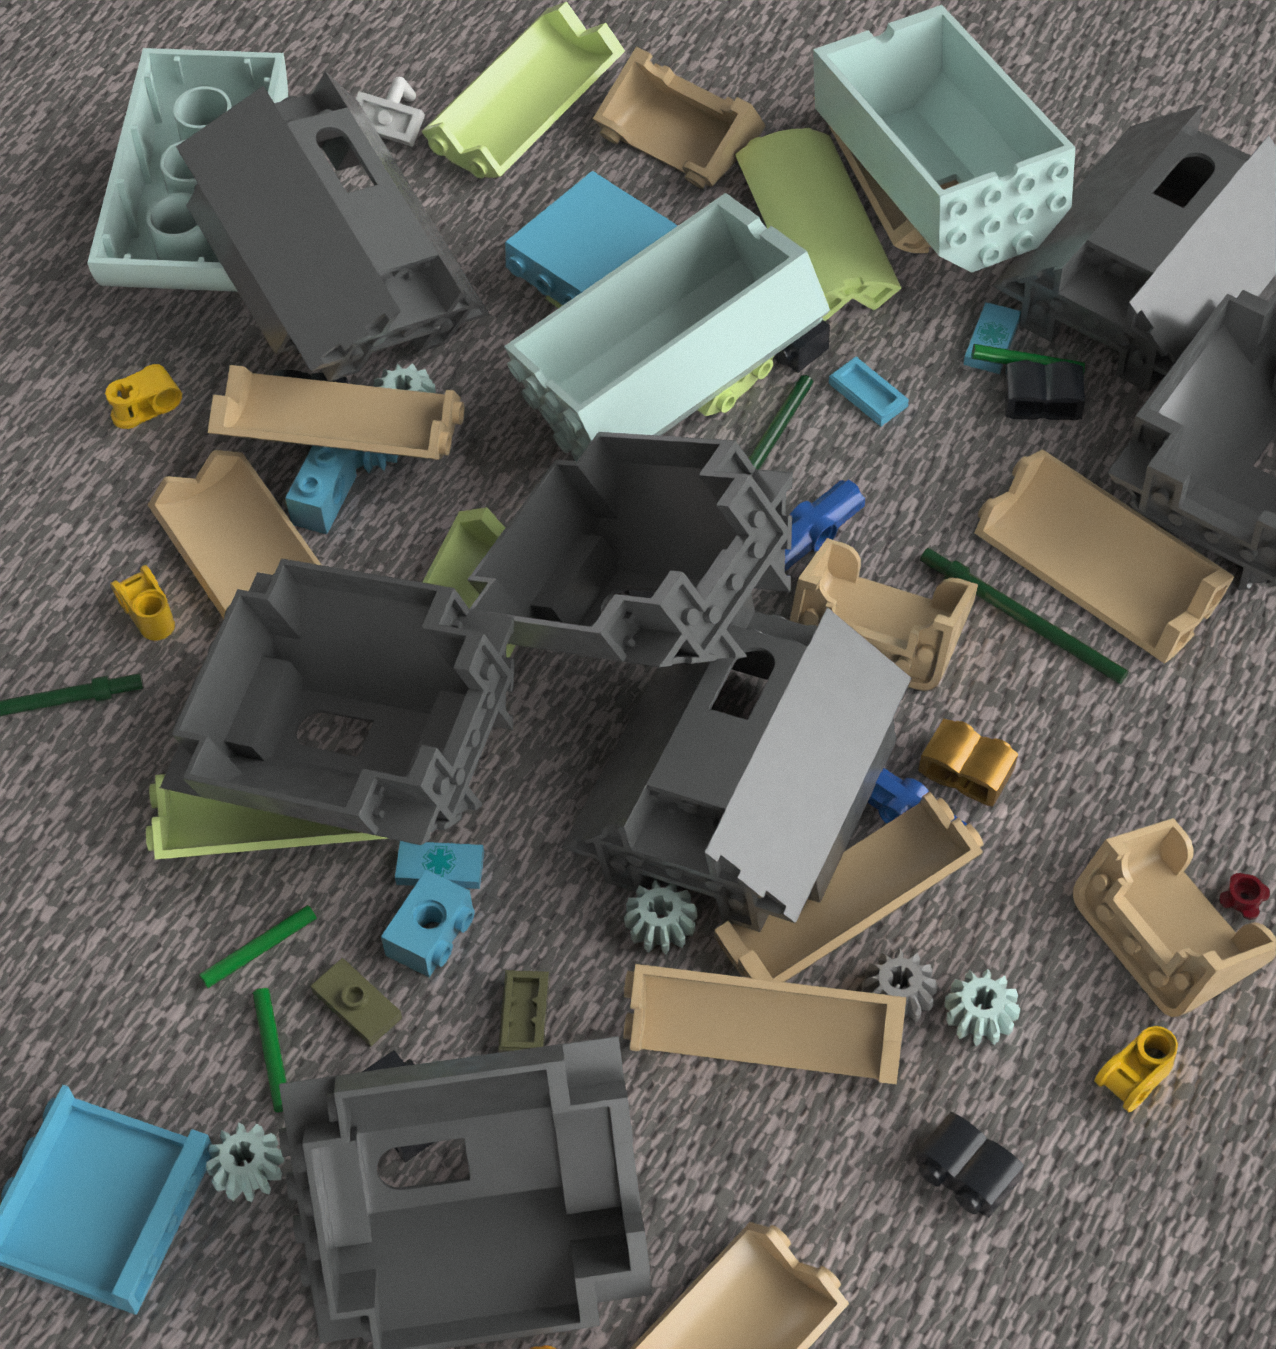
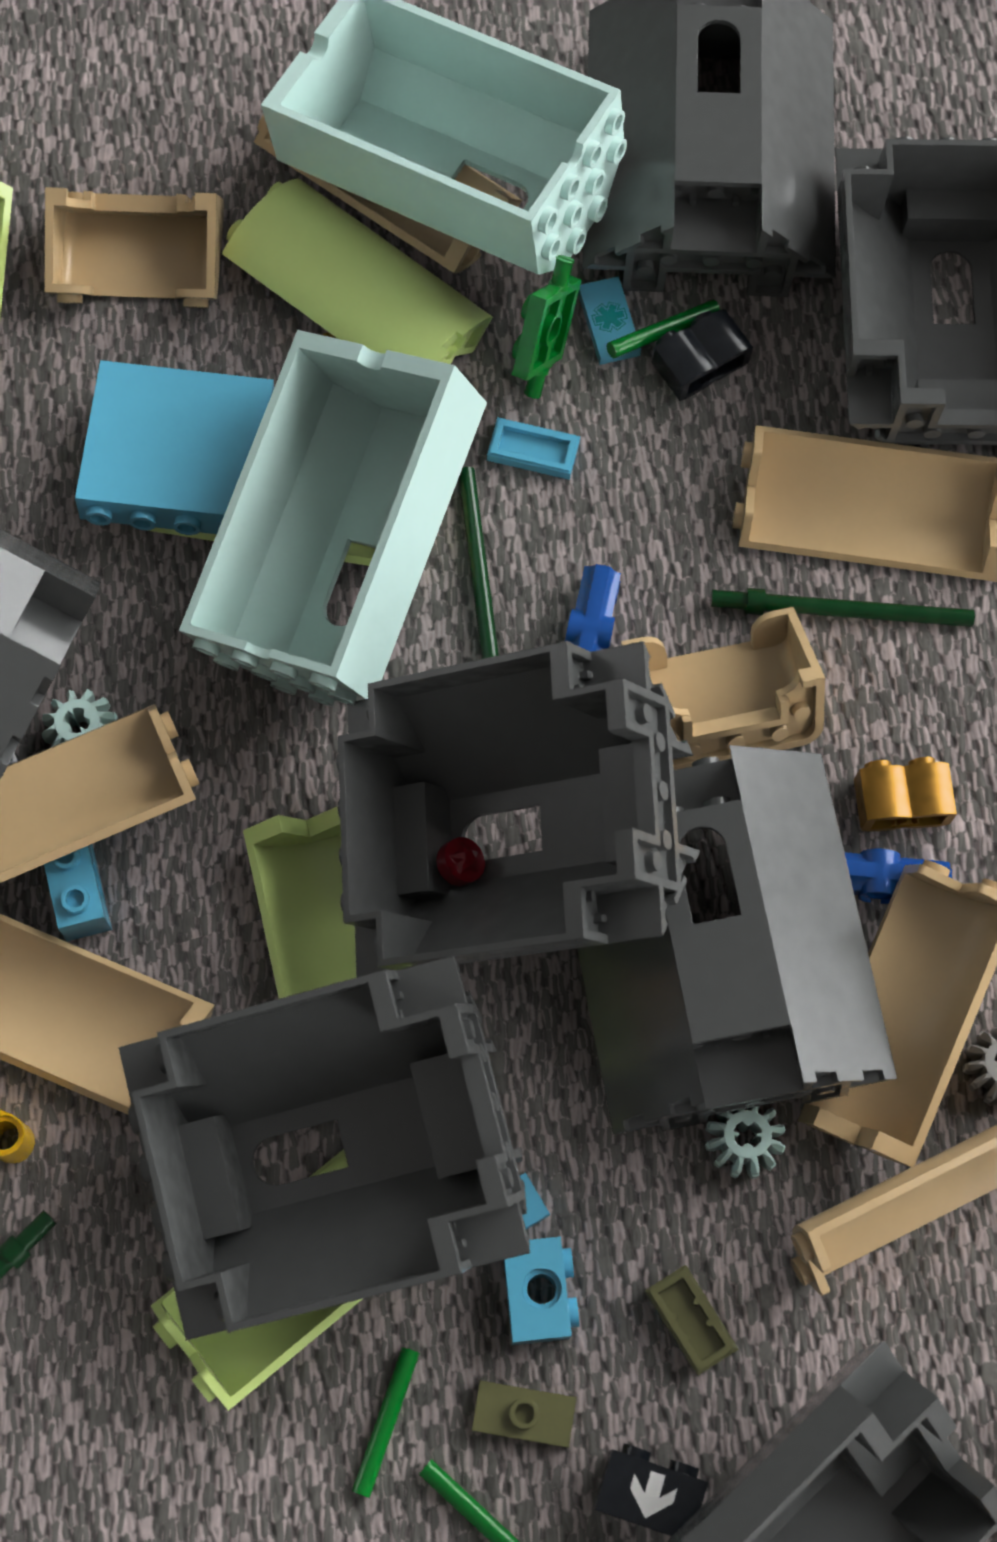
camera: 40 degrees left, 15 degrees up
none -> dark red tile [436,837,485,887]
none -> green plate [512,255,582,399]

